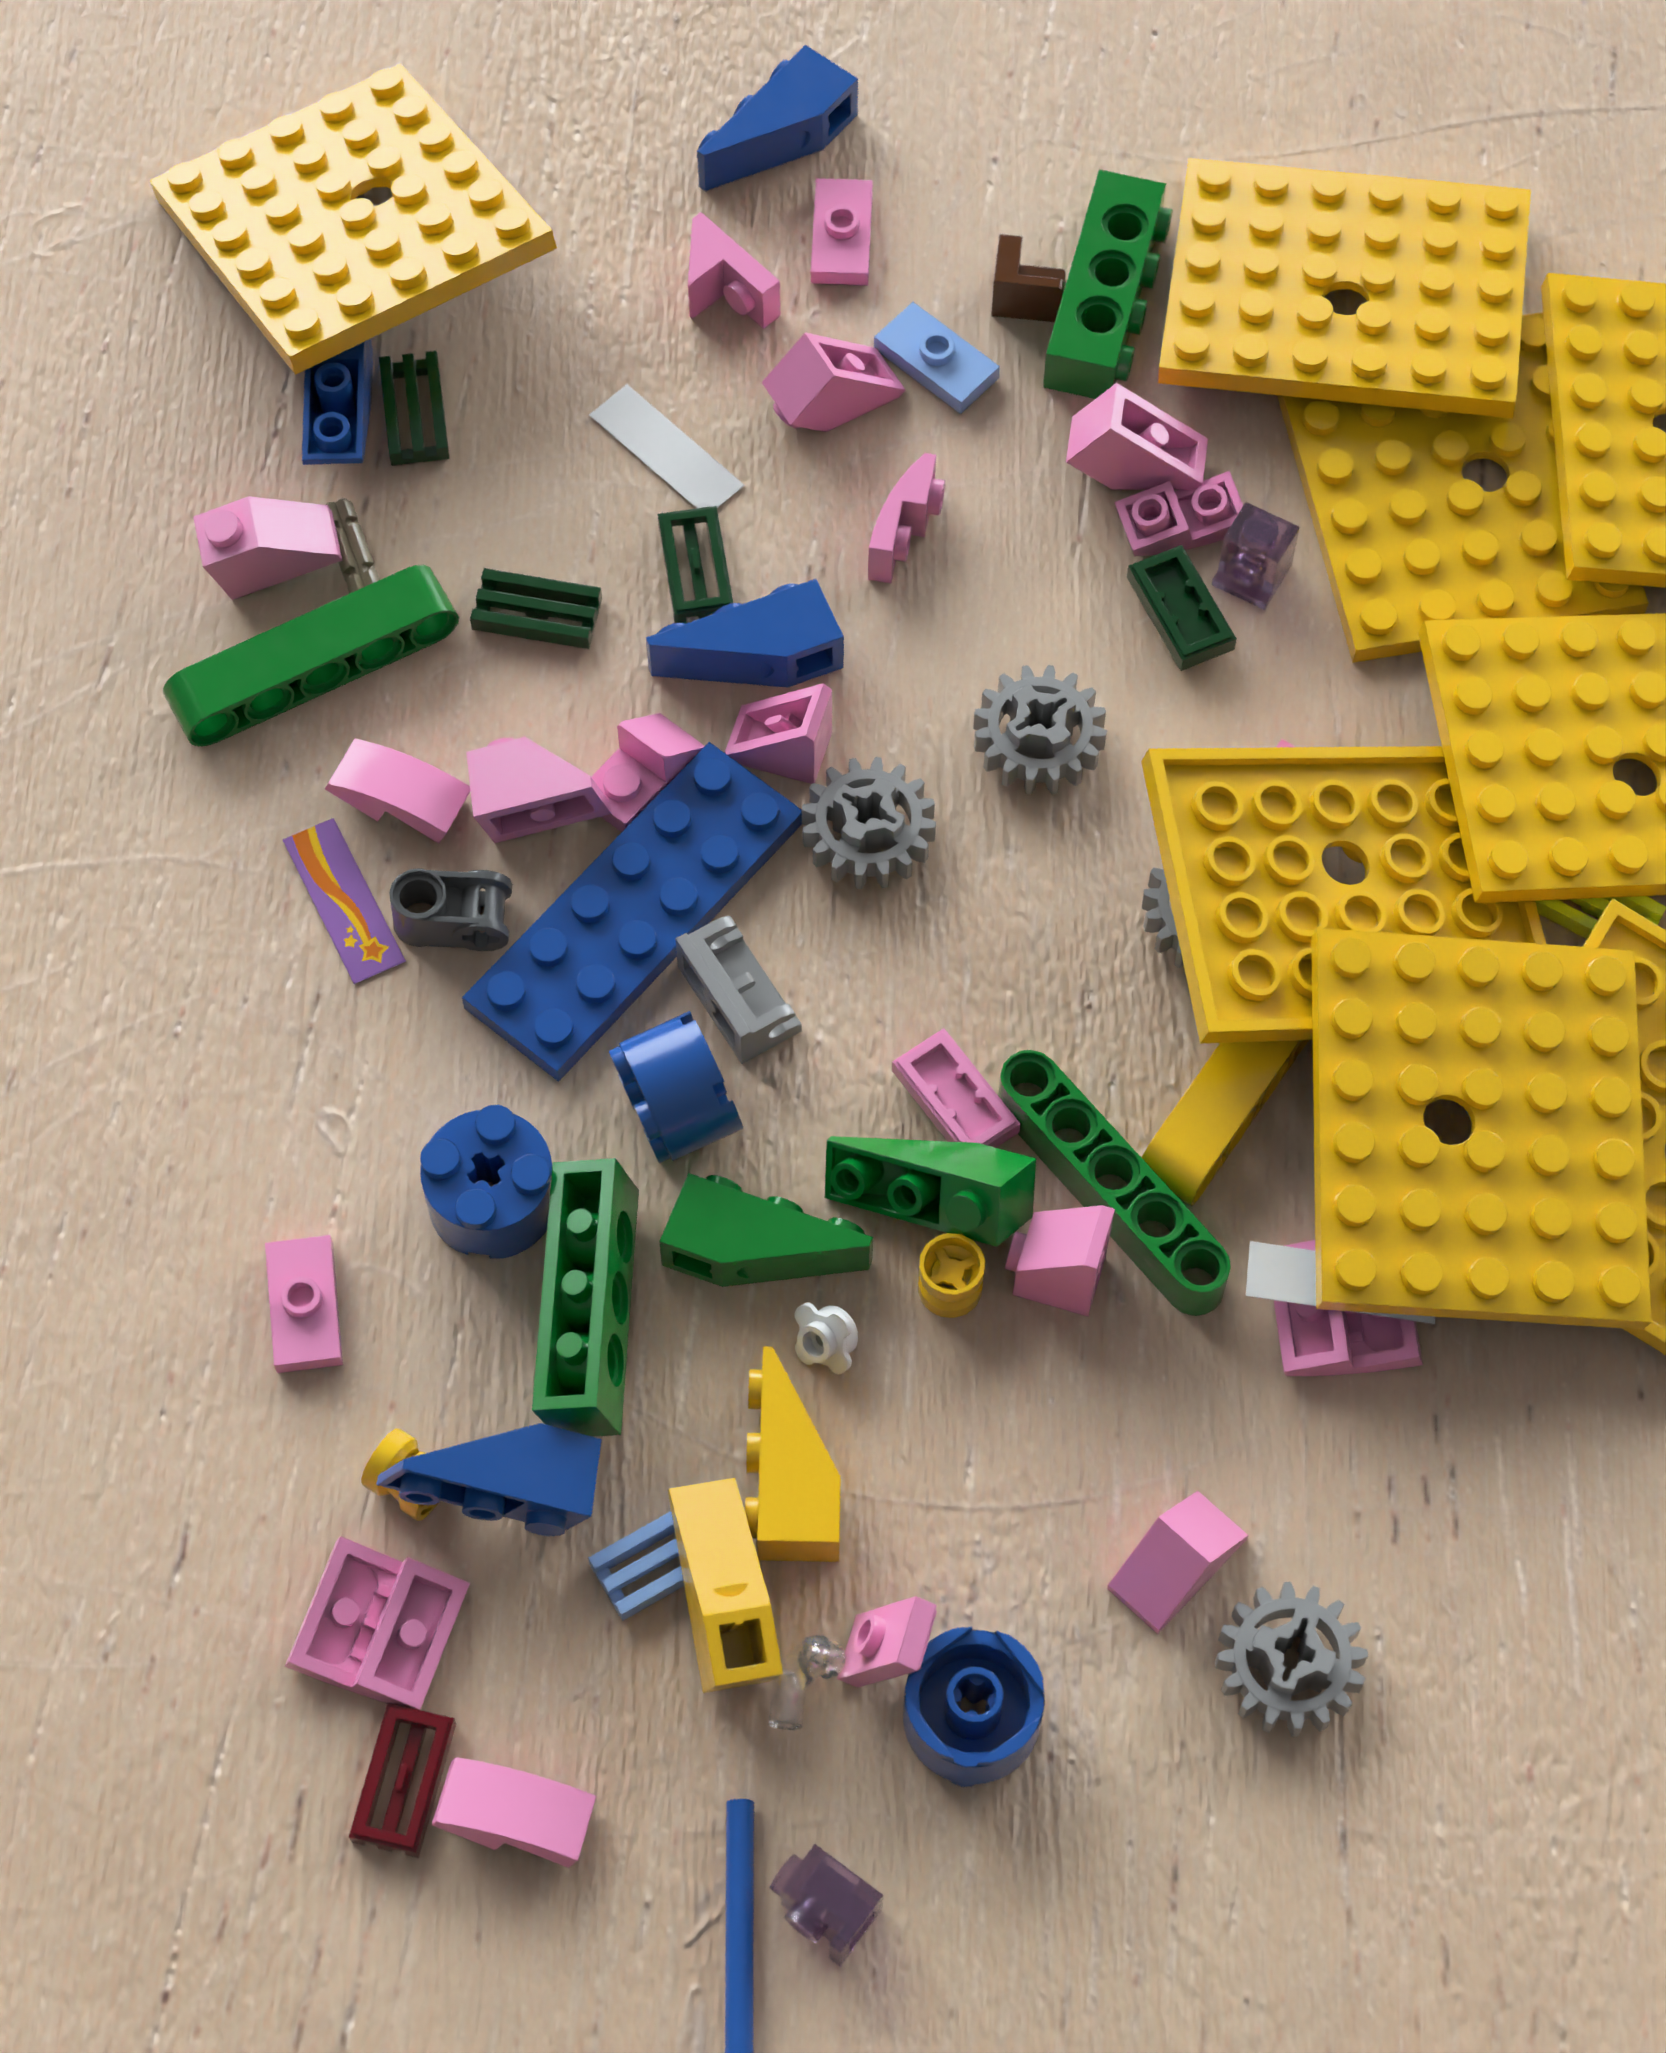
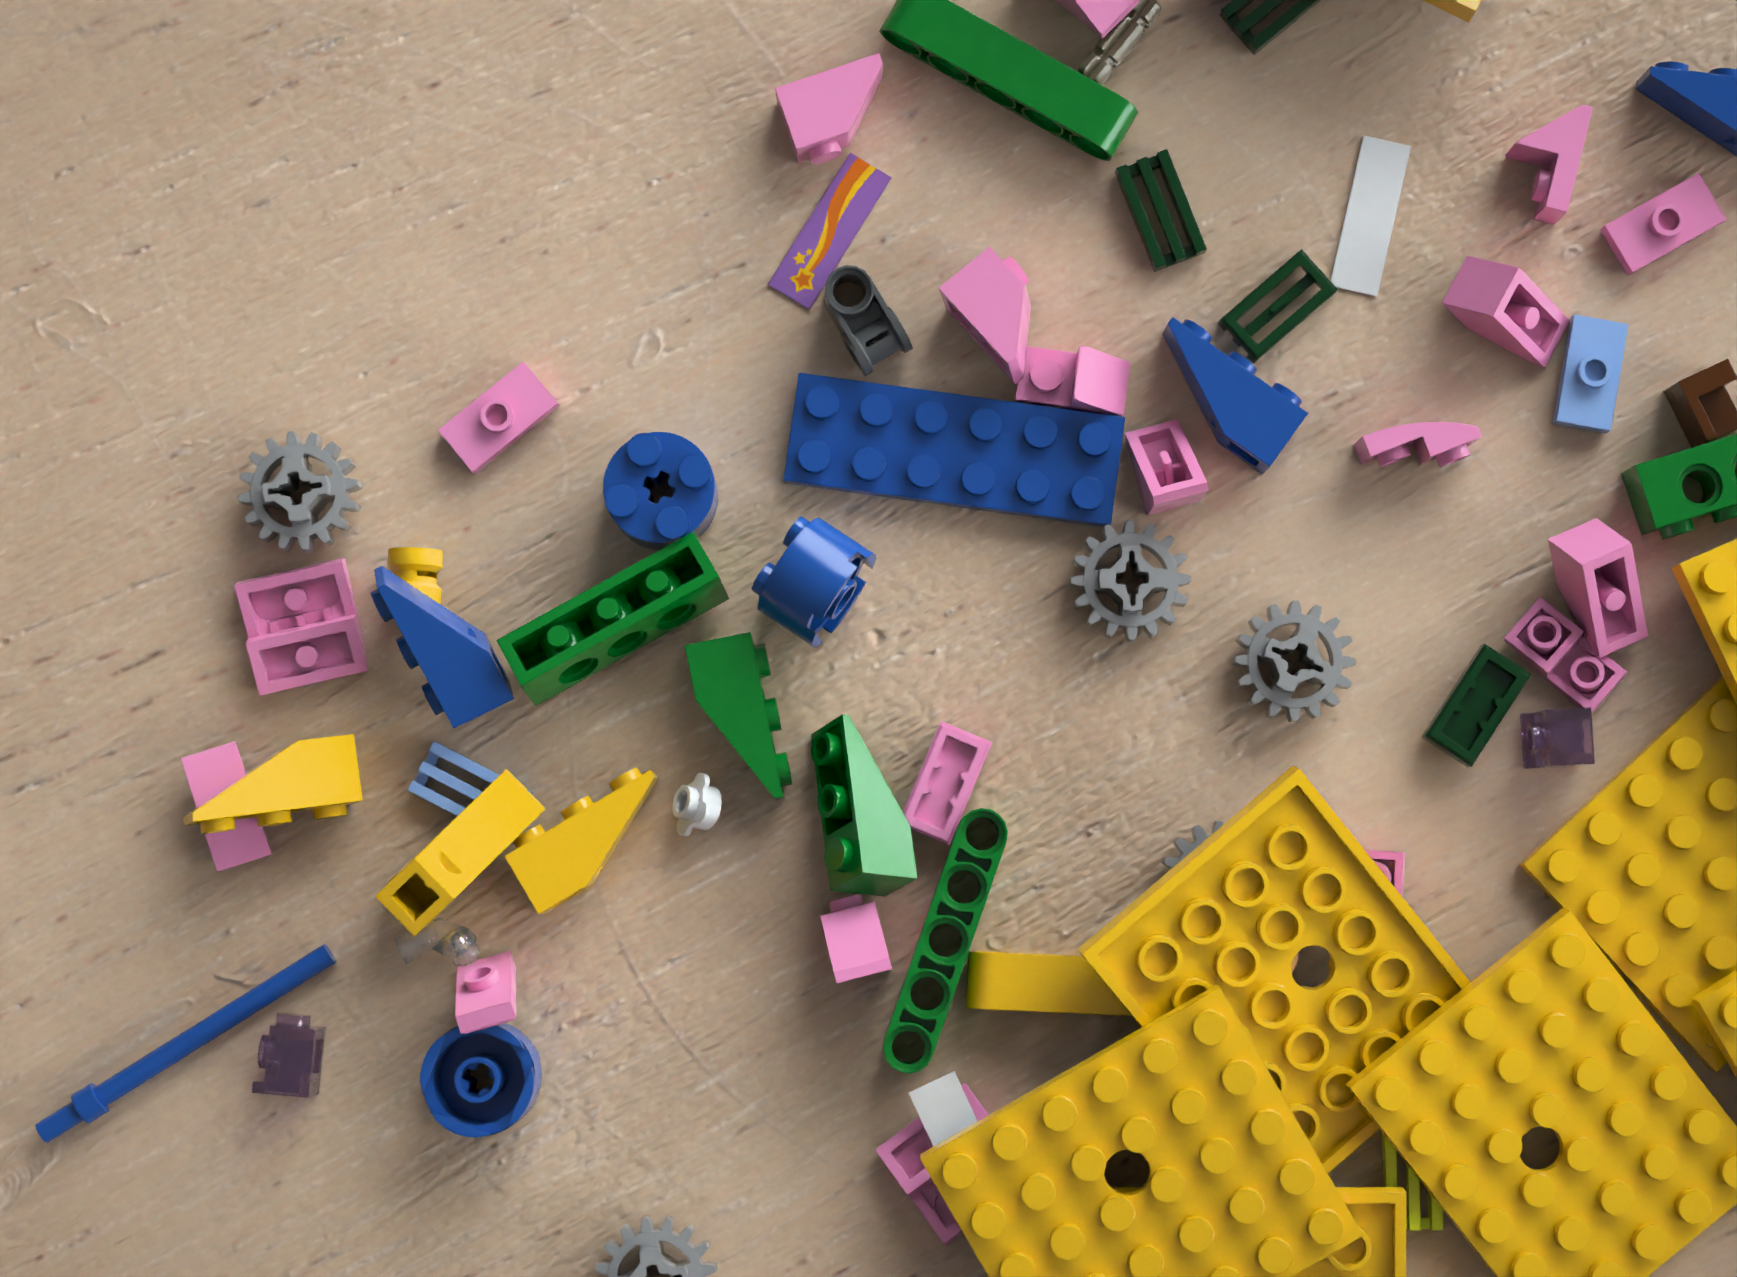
camera: 60 degrees right, 20 degrees up
bright pink slope [325,739,470,844] -> none
dark red tile [349,1703,456,1858] -> none
light grey hinge [675,916,802,1064] -> none
yellow wheel [918,1233,985,1318] -> none
bright pink slope [1107,1491,1248,1634] -> none
none -> yellow slope [183,734,363,834]
none -> light grey gear [238,431,362,553]
none -> bright pink slope [775,53,883,164]

